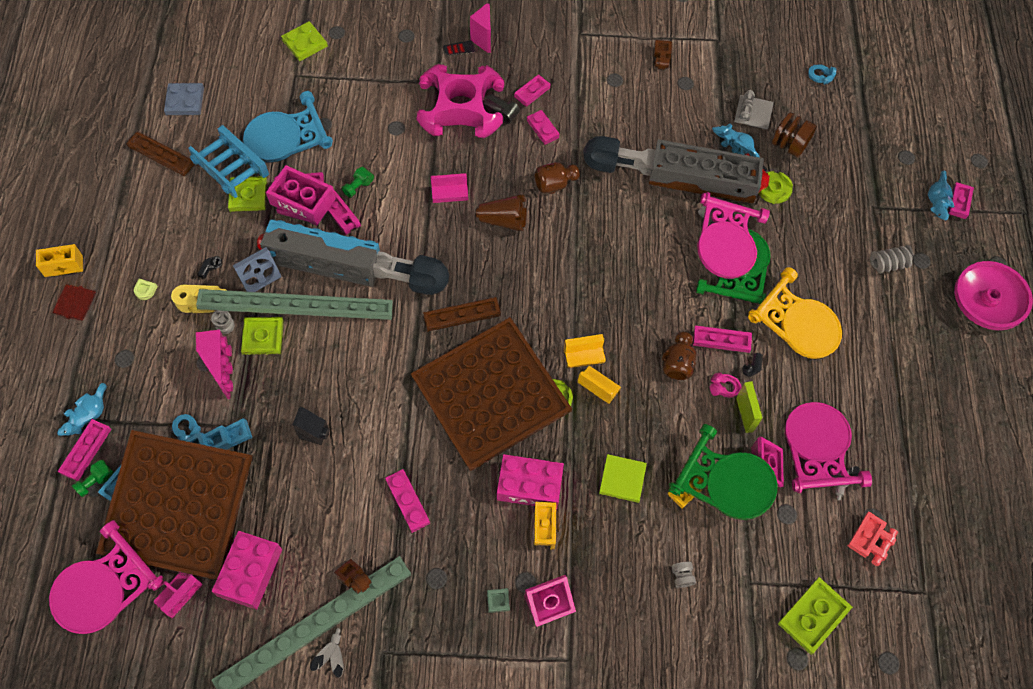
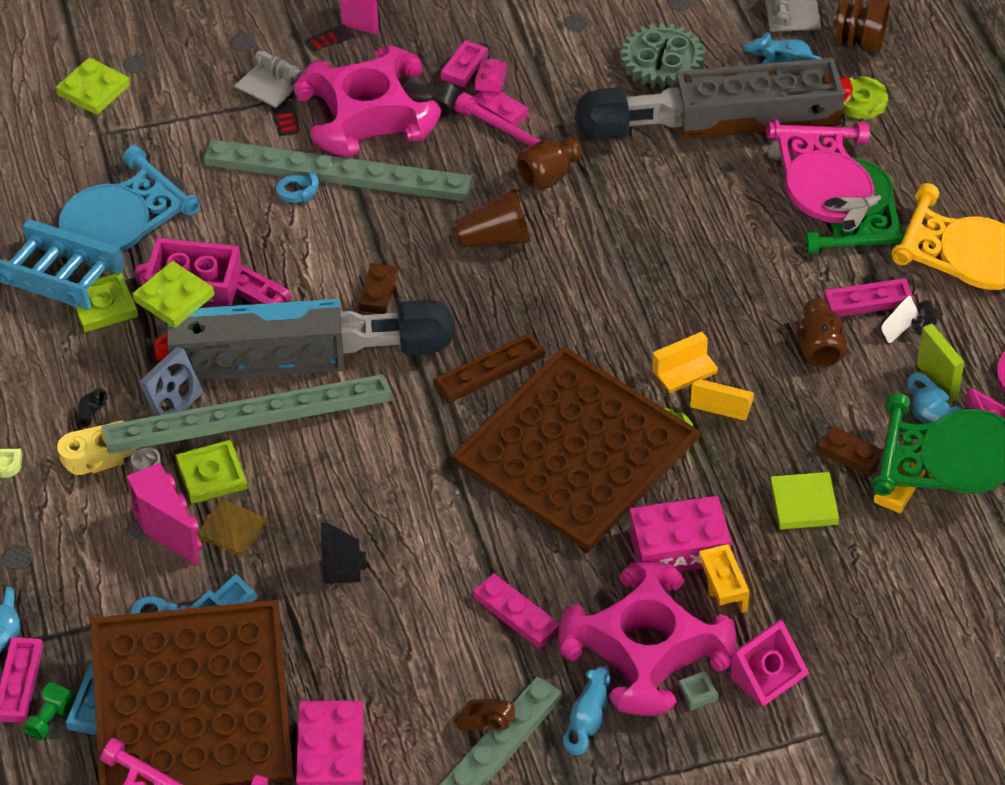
camera: 15 degrees left, 15 degrees down
green leg [341,166,374,198] -> none
dark pink panel [431,174,468,203] -> none
light grey wheel [671,561,696,588] -> none
dark pink piece [710,372,742,398] -> none
none -> lime plate [133,261,215,328]
none -> clear yellow piece [197,499,267,556]
none -> sand green plate [204,139,472,202]
none -> light grey hinge [234,50,302,108]
none -> black sticker [271,101,299,136]
none -> dark azure piece [276,172,319,203]
none -> reddish brown plate [359,263,398,314]
none -> dark pink piece [454,92,541,146]
none -> dark pink plate [475,59,508,92]
none -> dark pink piece [558,562,736,716]
none -> dark azure animal [563,665,610,755]
none -> sand green gear [620,23,705,90]
none -> reddish brown plate [818,426,884,477]
none -> light grey piece [824,194,881,232]
none -> white sticker [882,296,920,343]
none -> dark azure animal [907,372,963,424]

